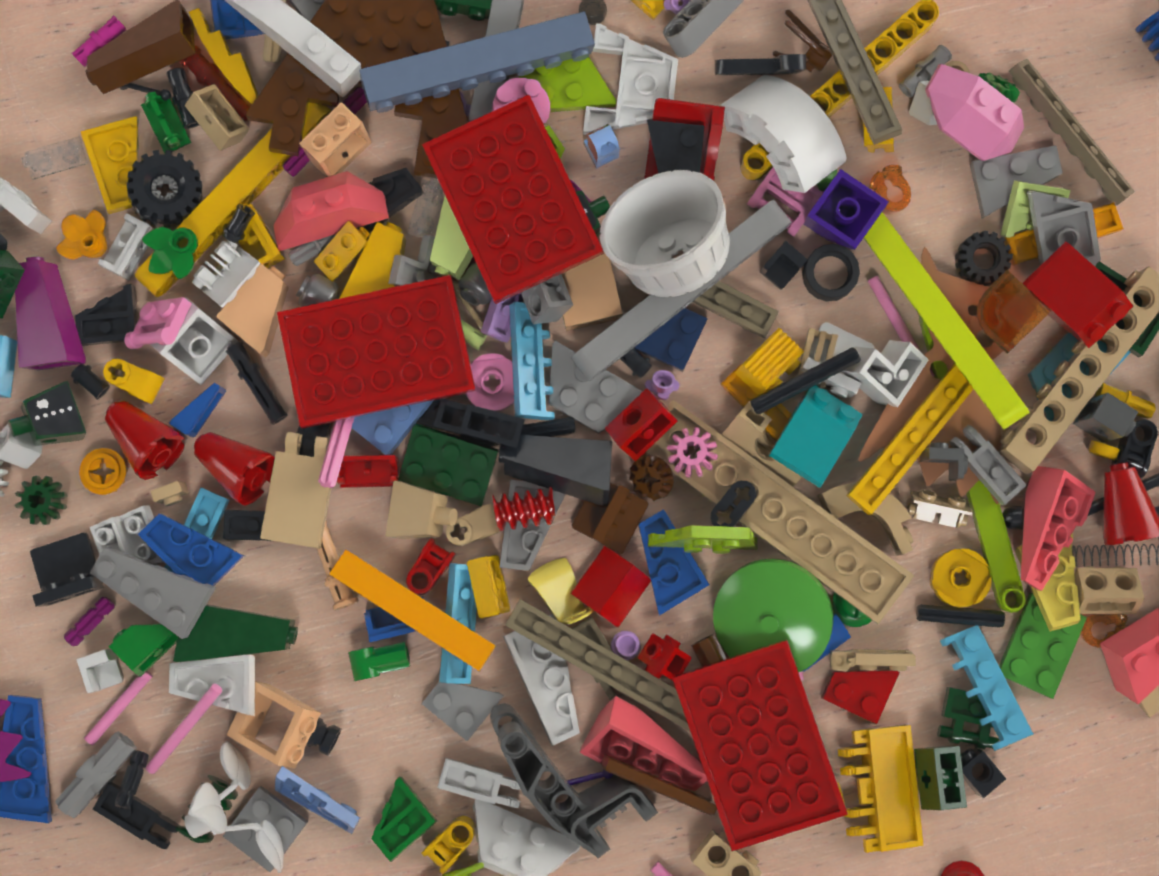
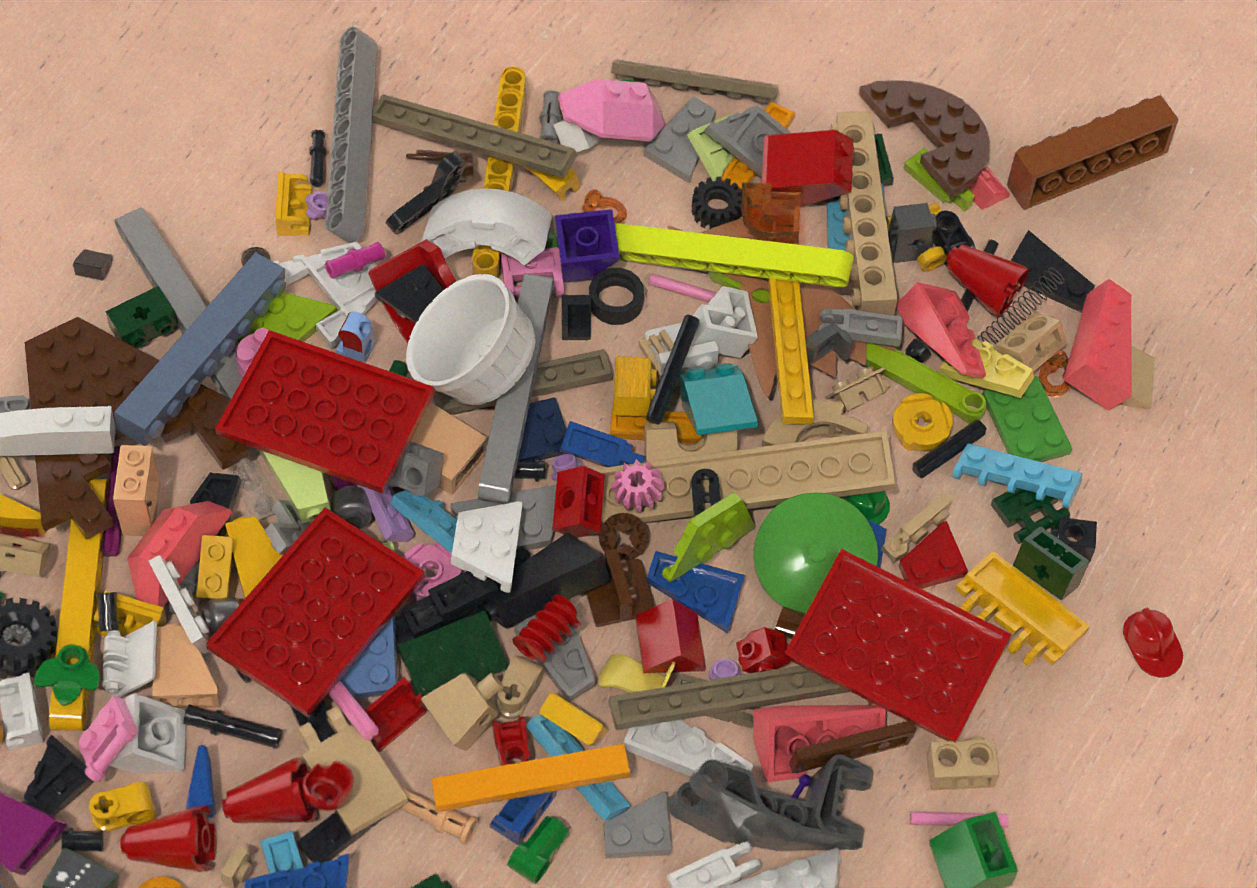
camera: 45 degrees left, 25 degrees down
none -> white wing [148,555,210,655]
none -> red hair [301,761,354,811]
none -> dark pink pin [325,241,385,279]
none -> white wing [451,502,523,593]
none -> blue hinge [560,421,646,467]

